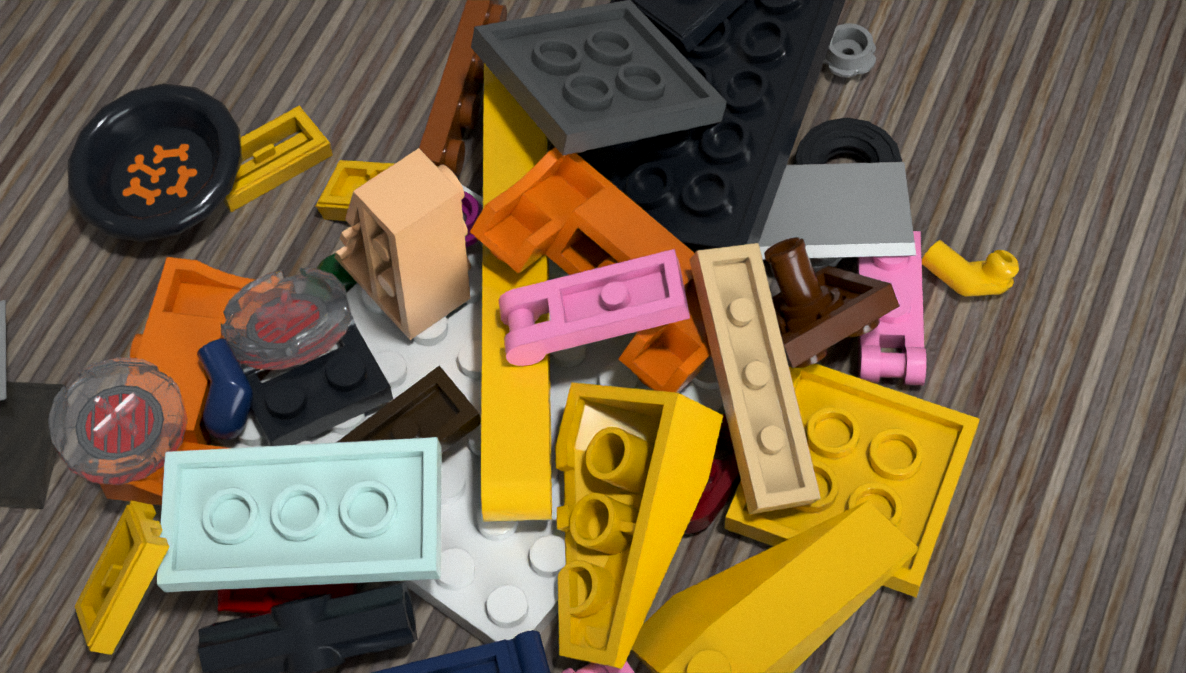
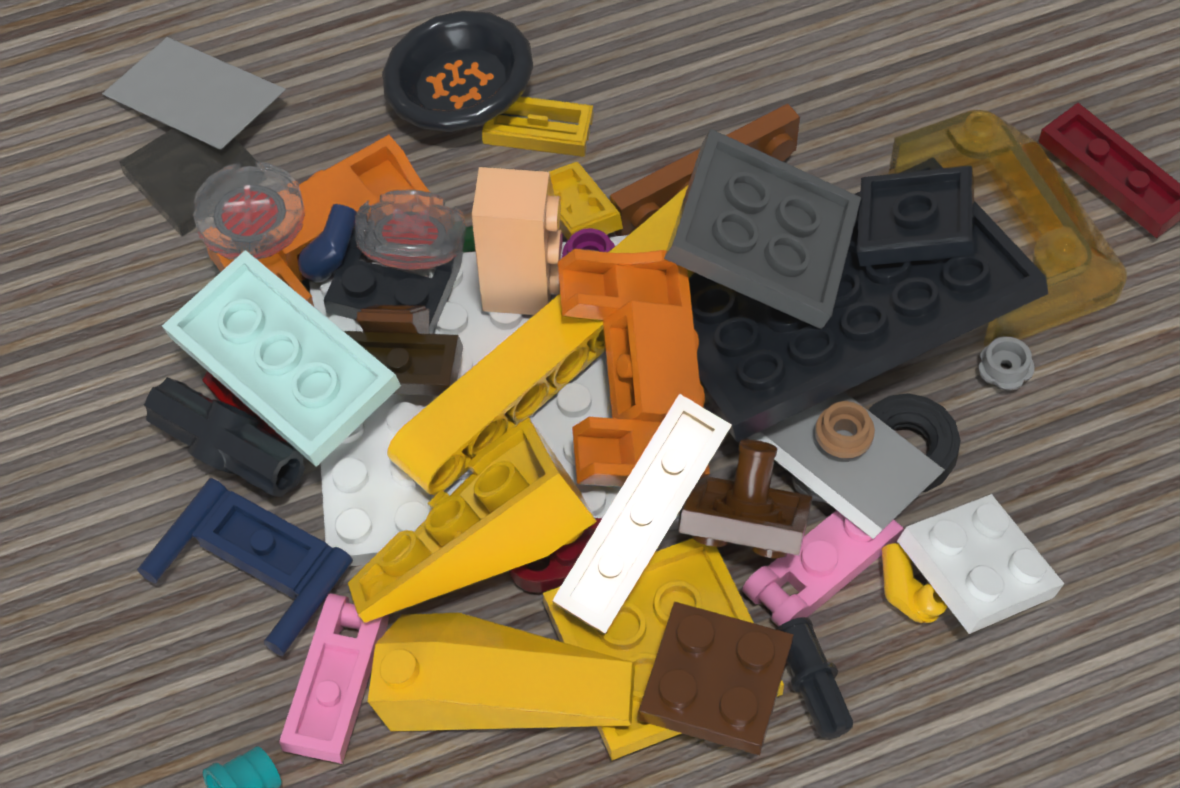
camera: 45 degrees right, 0 degrees up
yellow tile [74,500,169,655] -> none
bright pink plate [498,249,690,366] -> none
none -> reddish brown slope [357,304,429,334]
none -> reddish brown plate [639,601,794,756]
none -> black axle [776,617,853,740]
none -> medium nougat plate [815,401,875,458]
none -> white plate [897,494,1064,634]

